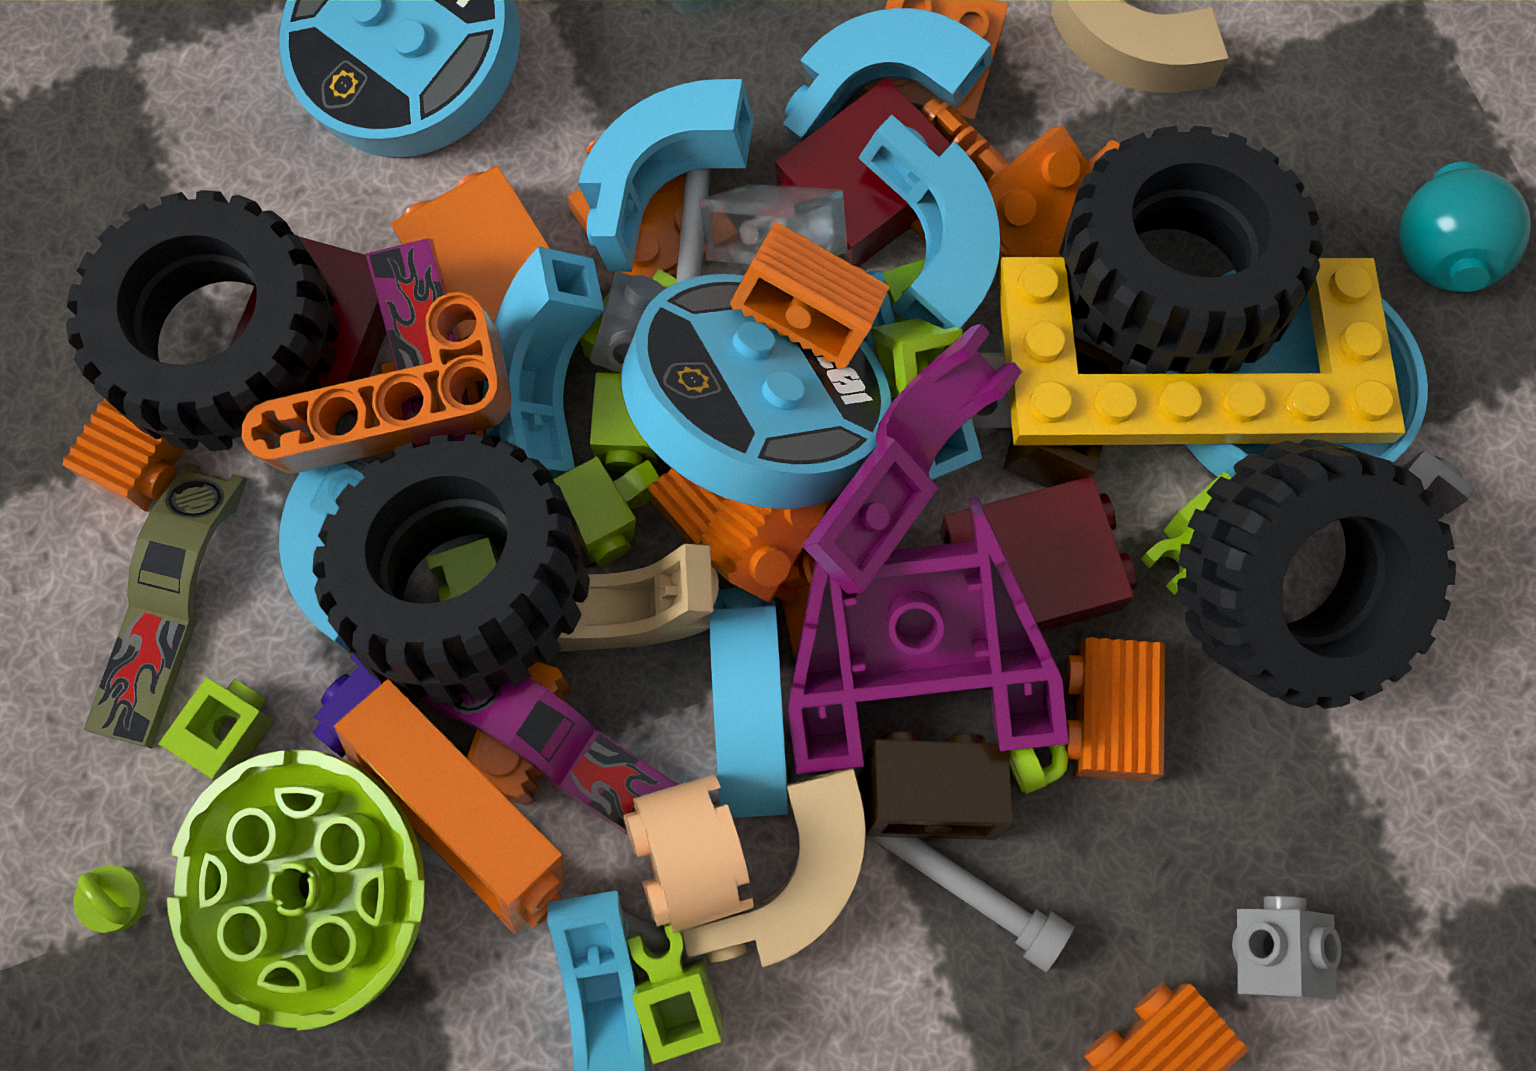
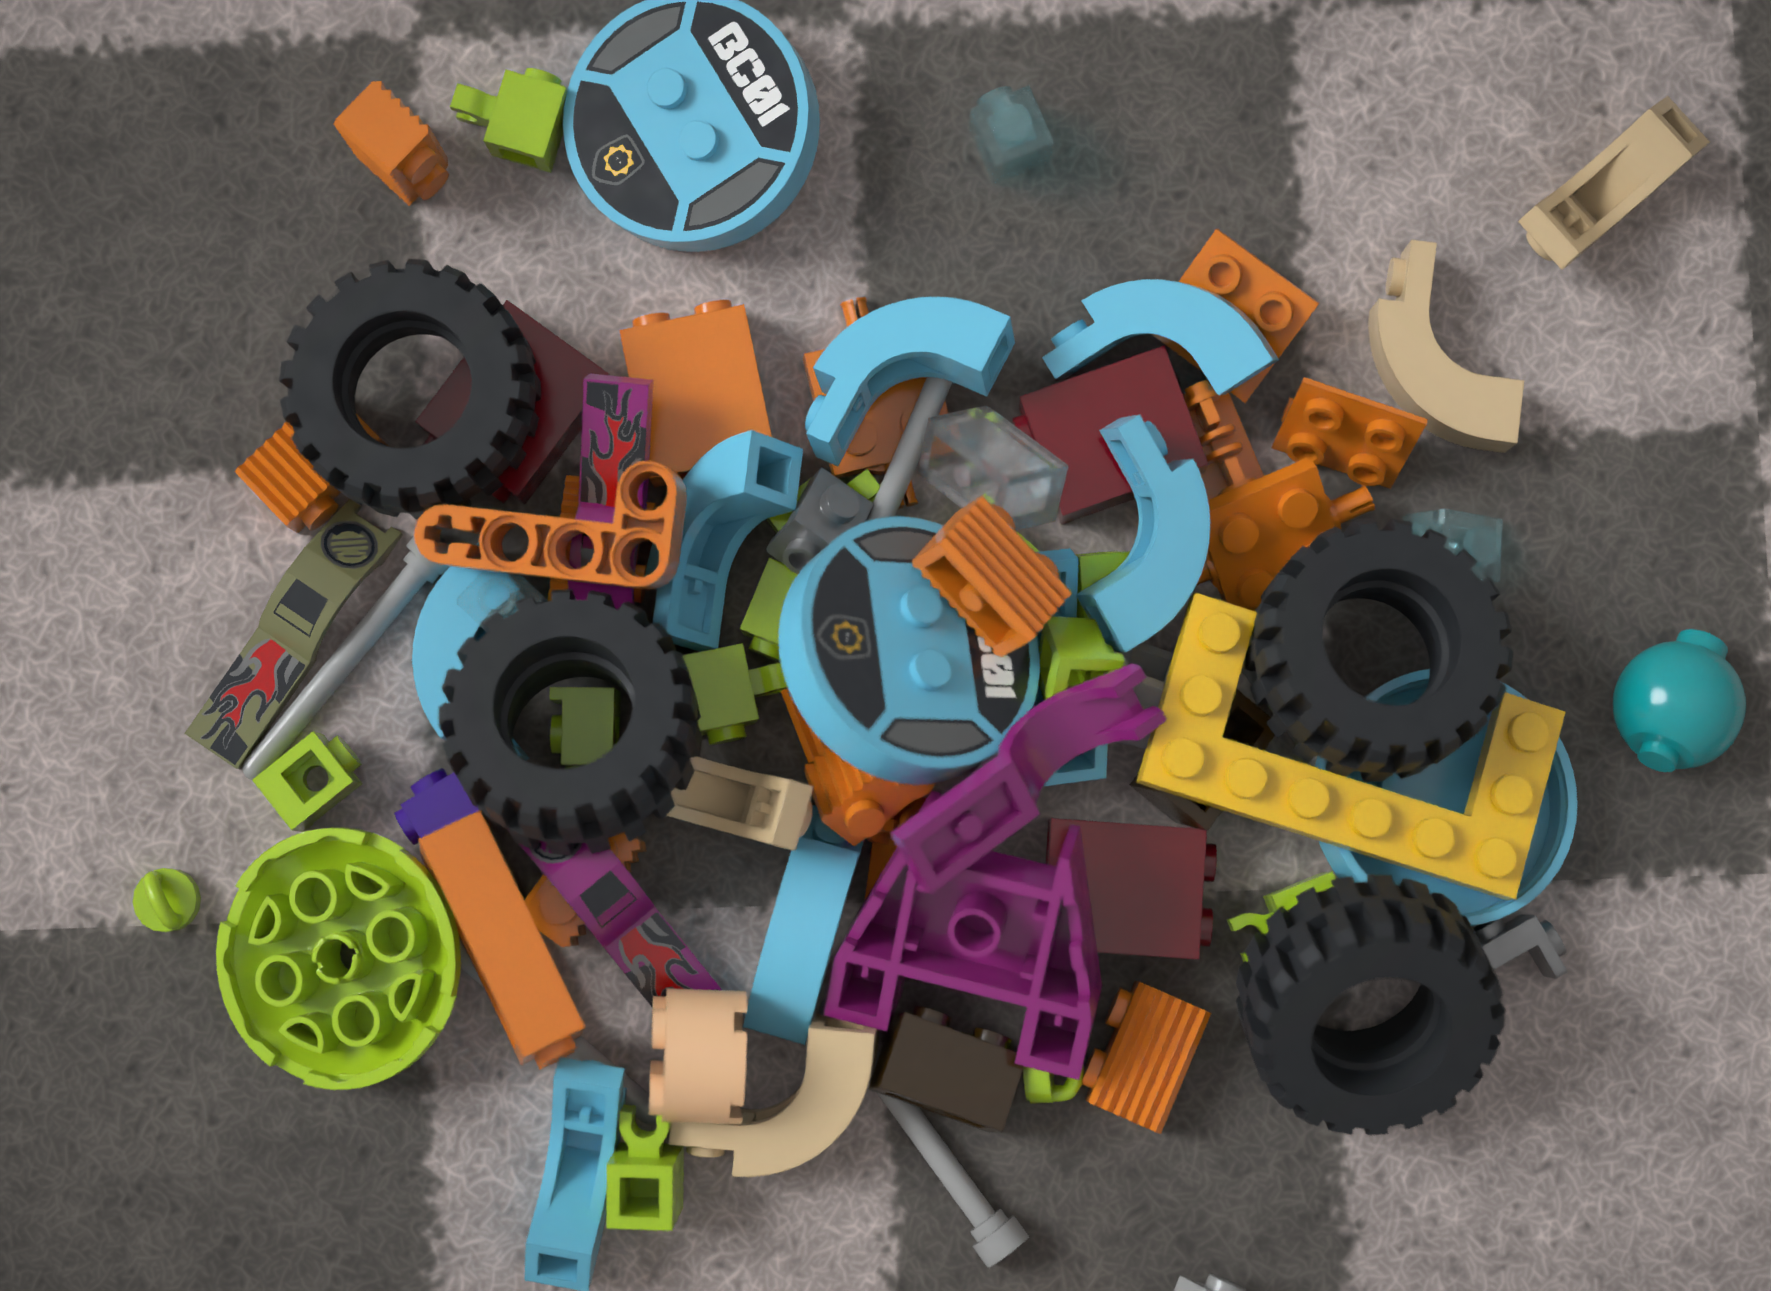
camera: 20 degrees right, 10 degrees up
none -> light grey piece [242,537,450,780]
none -> orange brick [333,81,449,206]
none -> lime brick [450,68,567,173]
none -> orange hinge [1271,377,1428,489]

